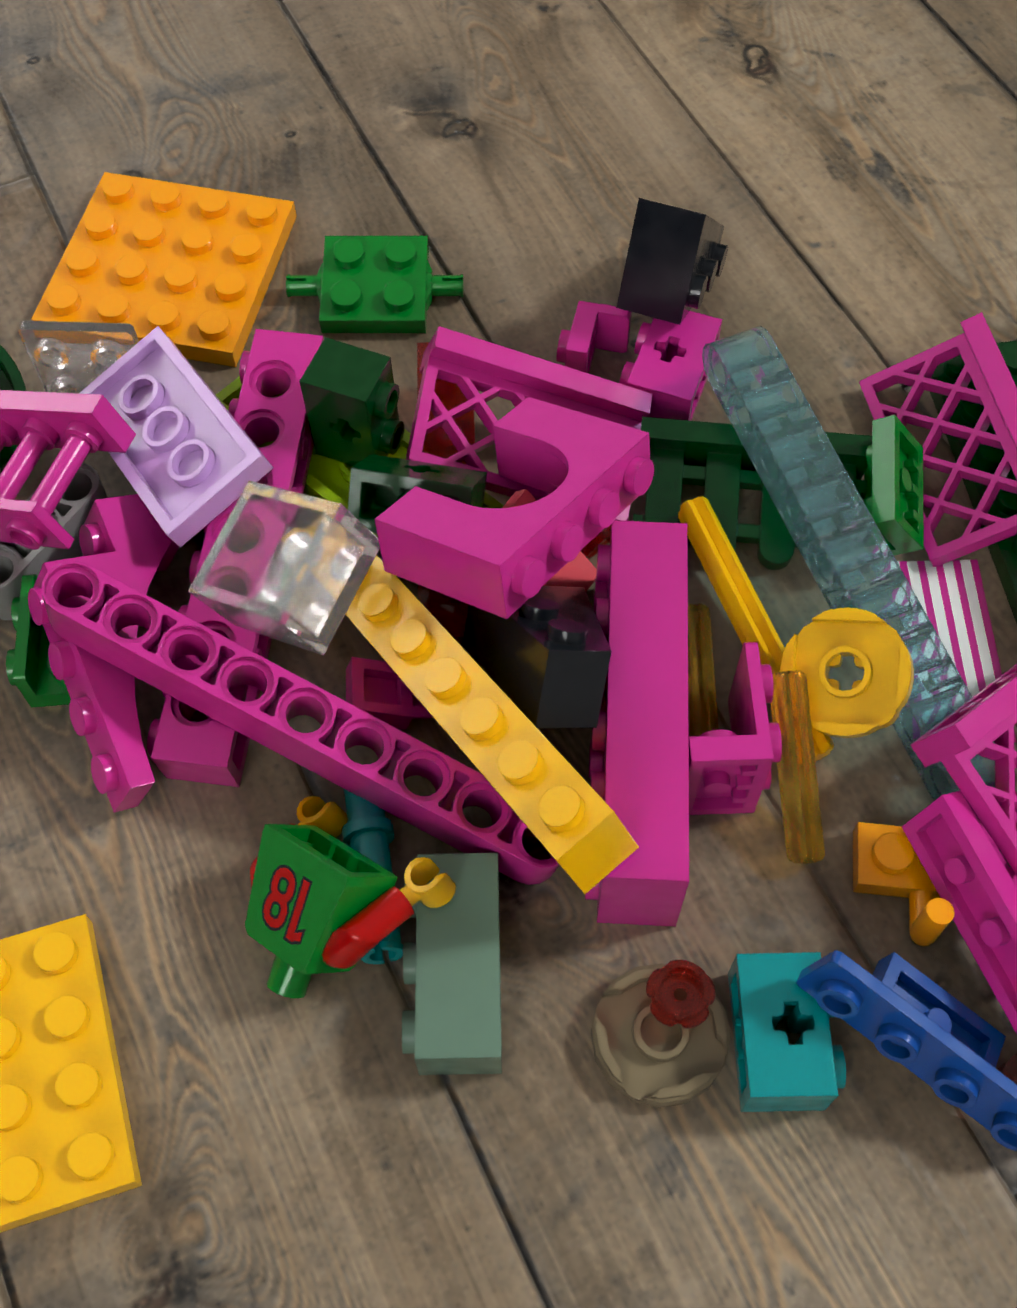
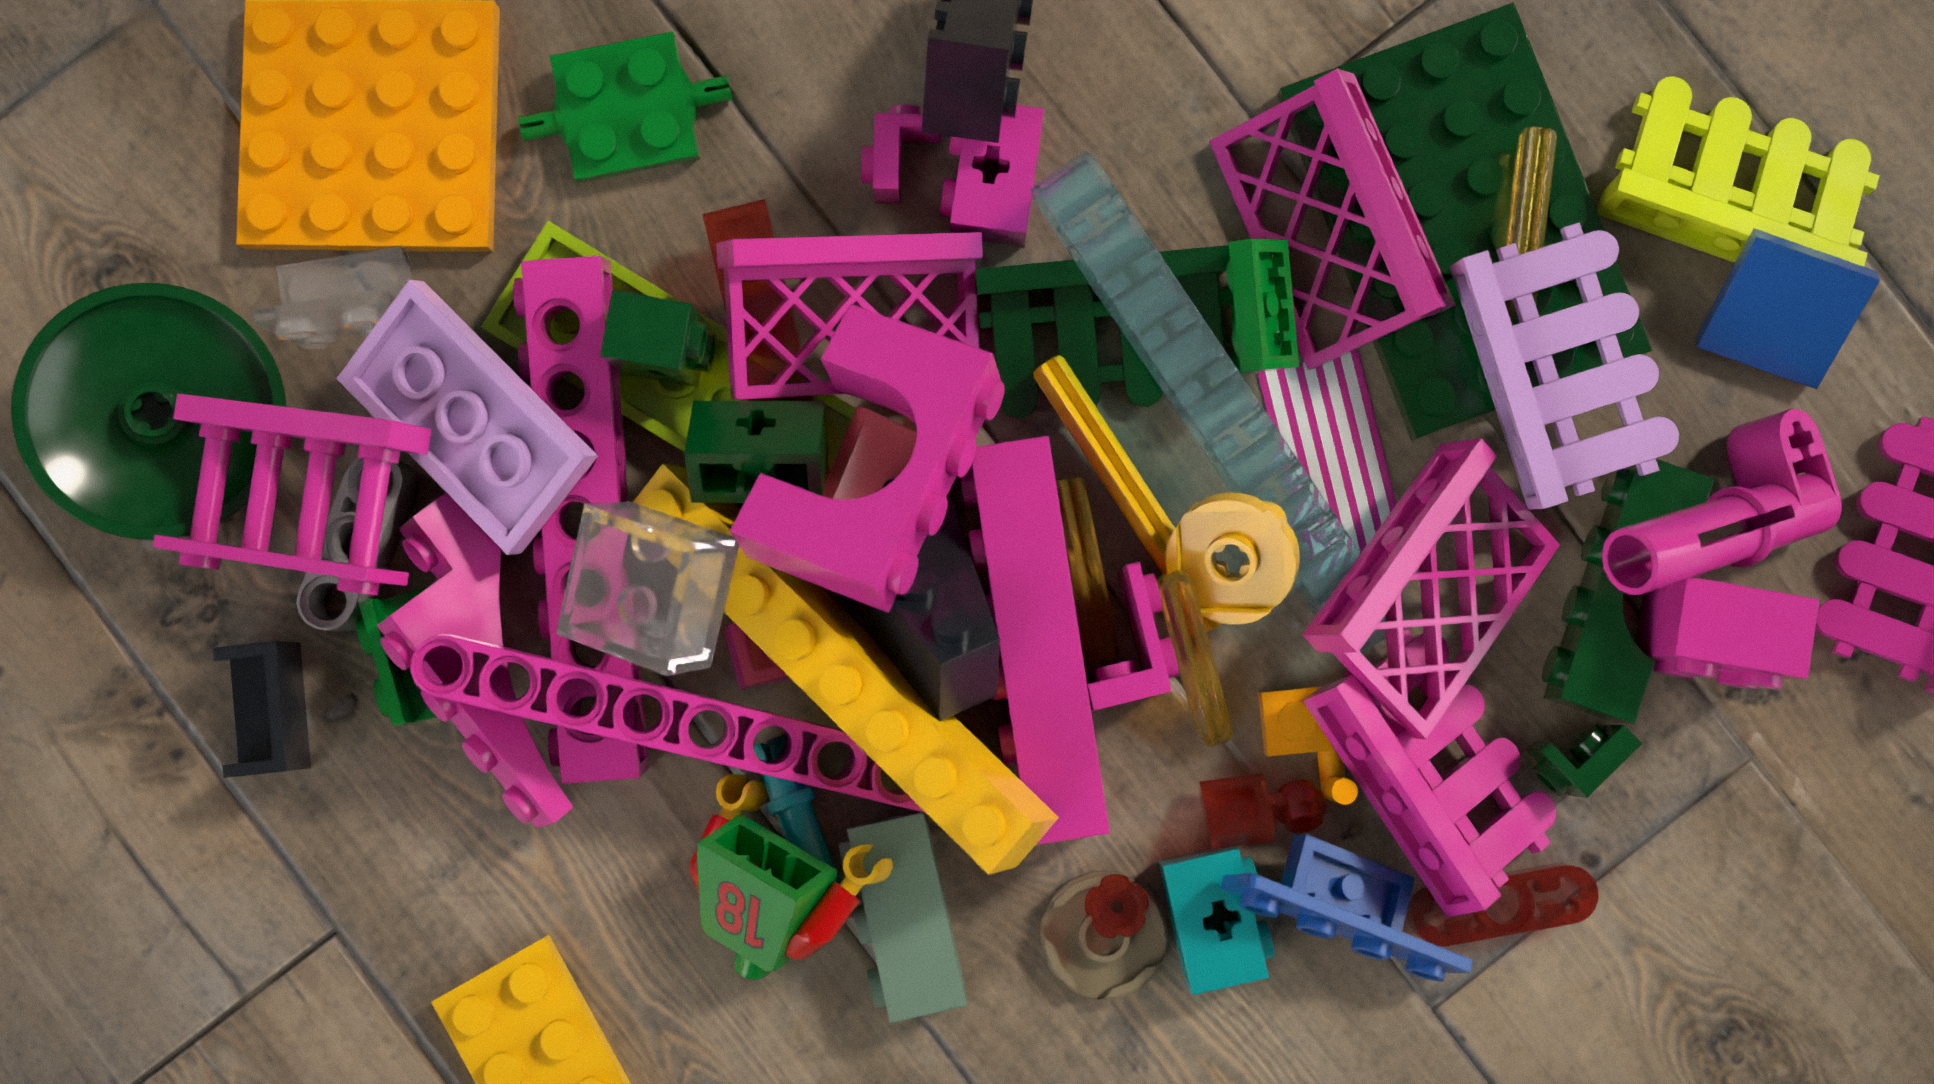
camera: 10 degrees left, 25 degrees up
none -> clear red plate [1199,773,1327,850]

